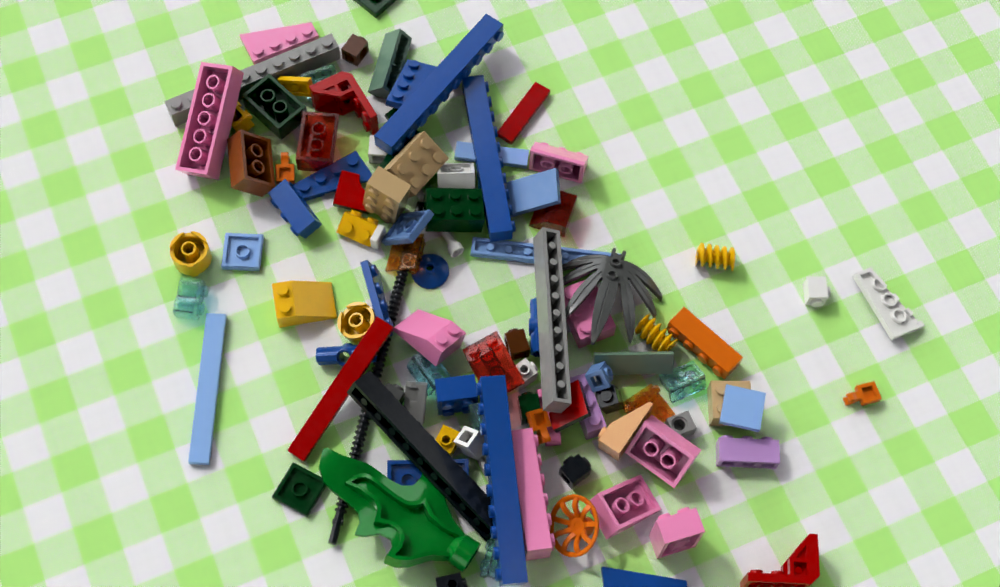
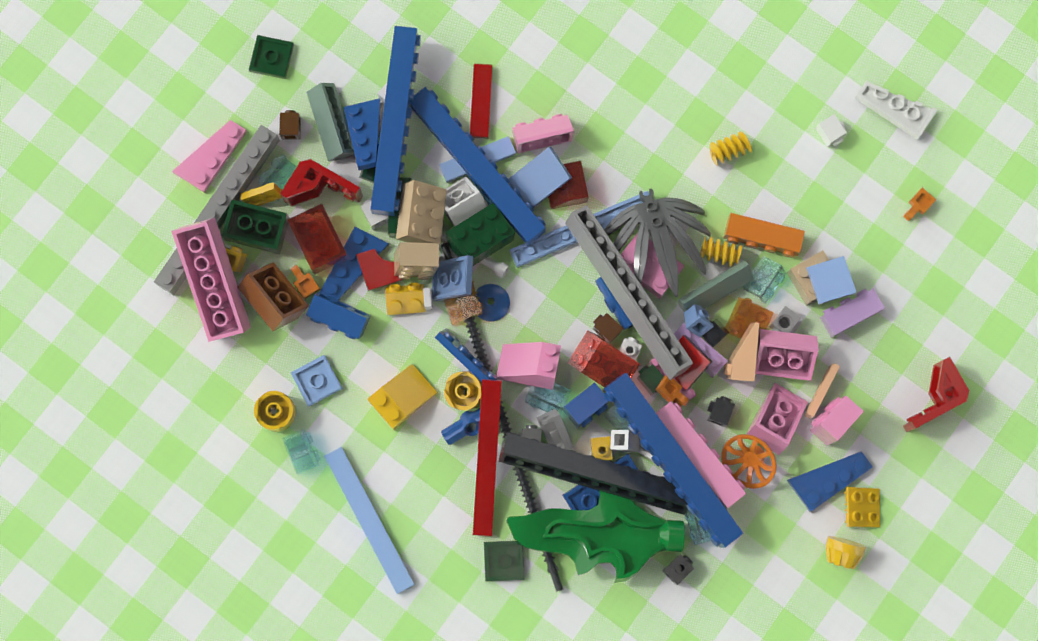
camera: 30 degrees left, 15 degrees up
none -> light nougat tile [804,363,840,419]

